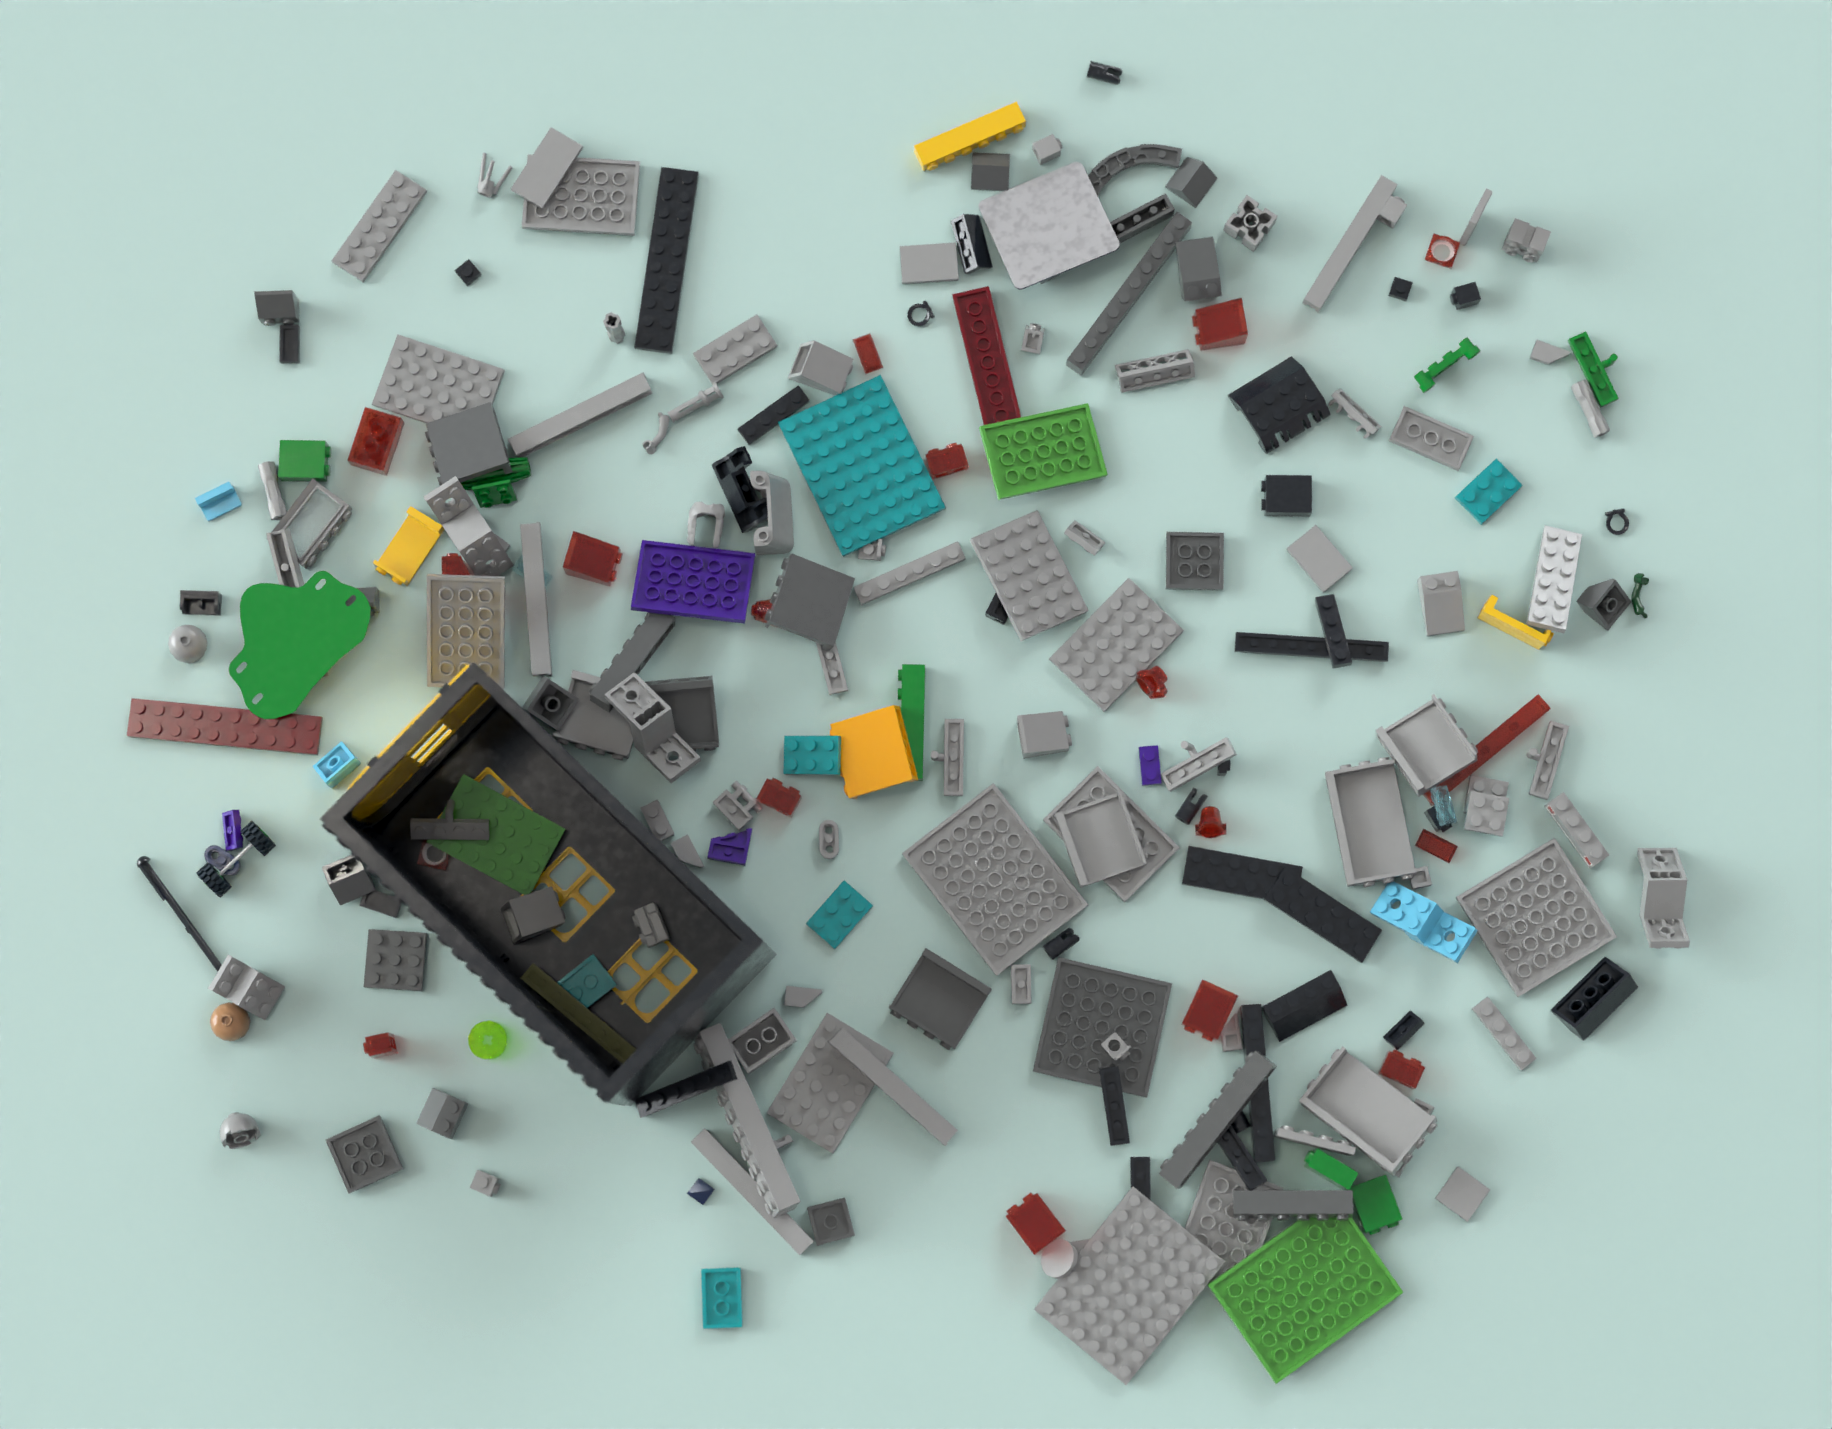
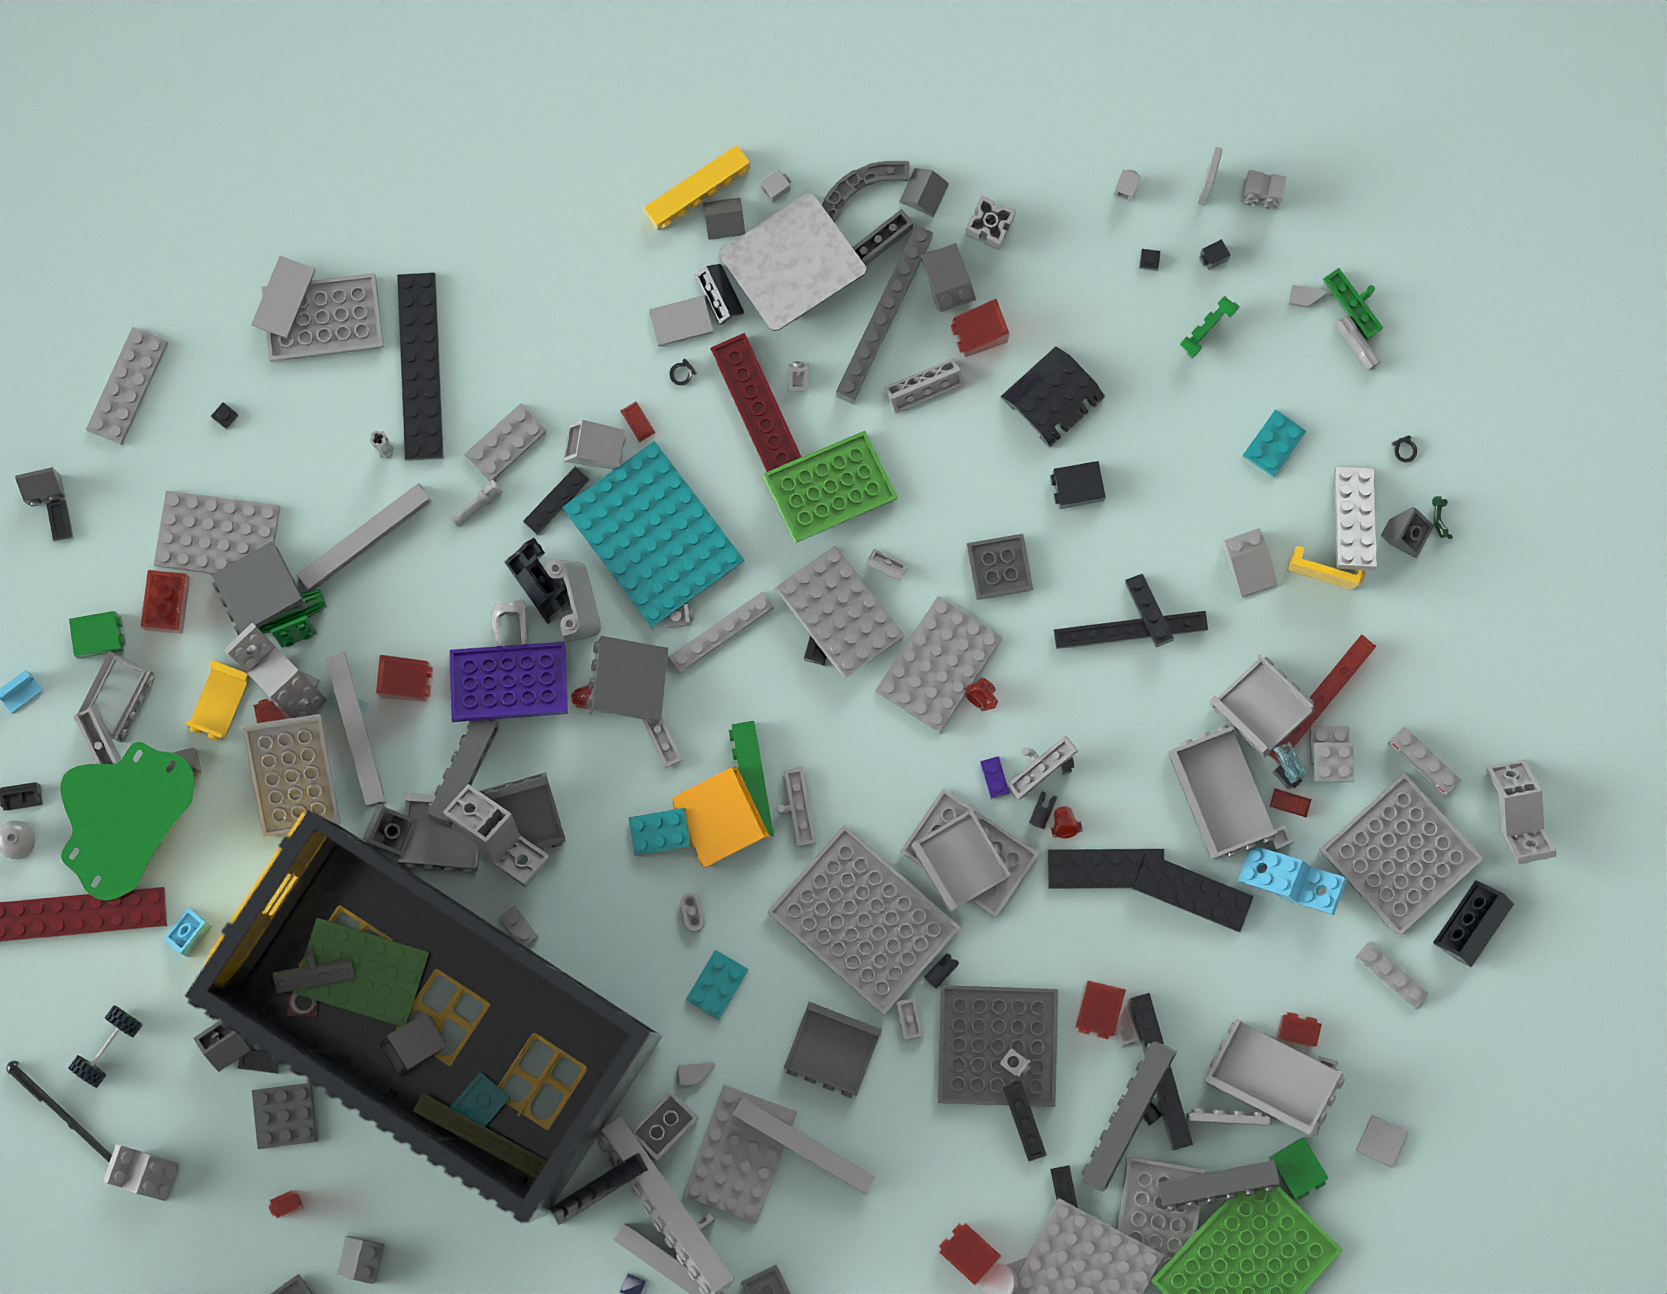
camera: 15 degrees left, 0 degrees up
dark blue plate [204,845,241,876] -> none
medium nougat cylinder [210,1002,250,1042] -> none
dark purple plate [222,810,243,851] -> none
light grey axle [258,461,287,520] -> none
clear neon green plate [468,1021,508,1060] -> none
light grey plant [477,153,512,198] -> none
light grey brick [632,902,671,948] -> none
light grey piece [642,412,670,454] -> none
light grey tile [671,834,704,868] -> none
dark purple wing [707,828,752,866] -> none
light grey plate [713,781,763,831] -> none
clear red brick [756,778,802,818] -> none
clear red brick [925,443,968,480] -> none
light grey slope [1017,711,1072,759] -> none
black hinge [1087,61,1123,85] -> none
black plate [1217,1126,1267,1190] -> none
black slope [1261,970,1347,1042] -> none
light grey tile [1286,525,1353,593] -> none
light grey tile [1303,175,1397,313] -> none
green brick [1303,1149,1359,1190] -> none
light grey plate [1328,388,1381,439] -> none
black plate [1383,1010,1425,1050] -> none
light grey tile [1389,406,1474,471] -> none
clear red piece [1425,233,1460,269] -> none
light grey plate [1526,721,1569,800] -> none

